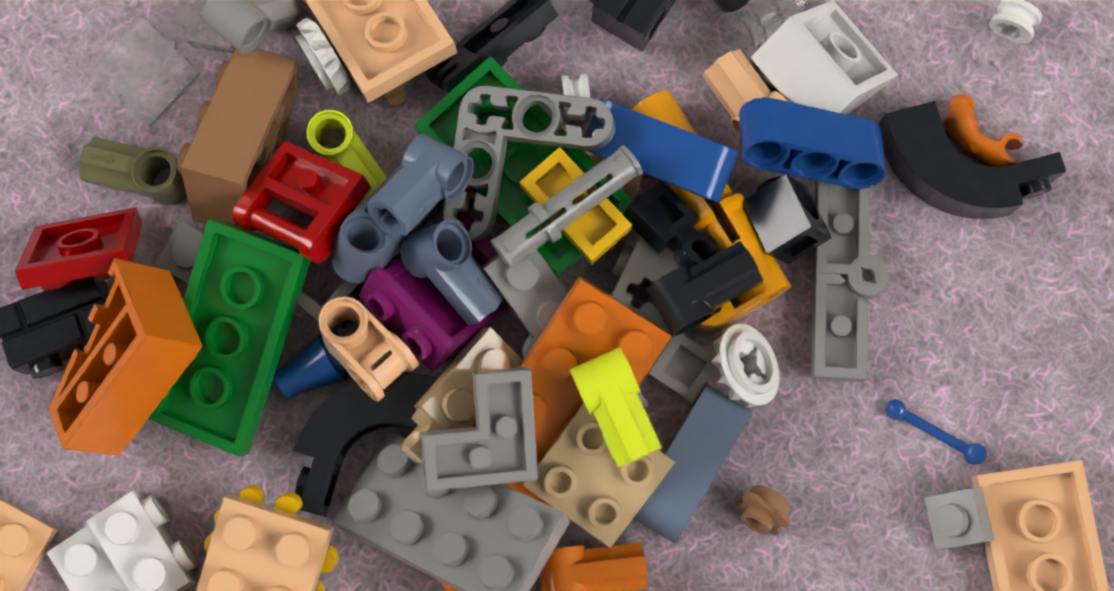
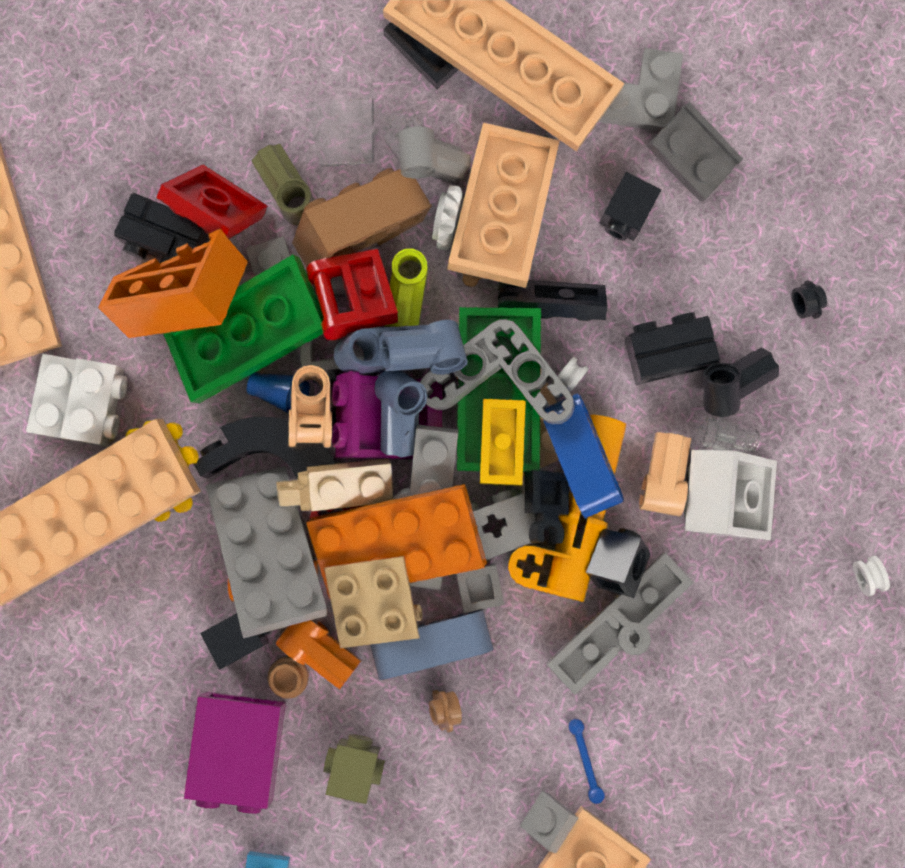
camera: 45 degrees right, 5 degrees up
light grey plate [421,367,538,492] -> none
light grey pin [490,145,643,269] -> none
neon yellow piece [570,347,662,468] -> none
black piece [646,241,764,337] -> none
white gear [711,324,779,408] -> none
blue beam [739,97,887,189] -> none
black arch [878,101,1066,219] -> none
orange piece [943,94,1023,167] -> none

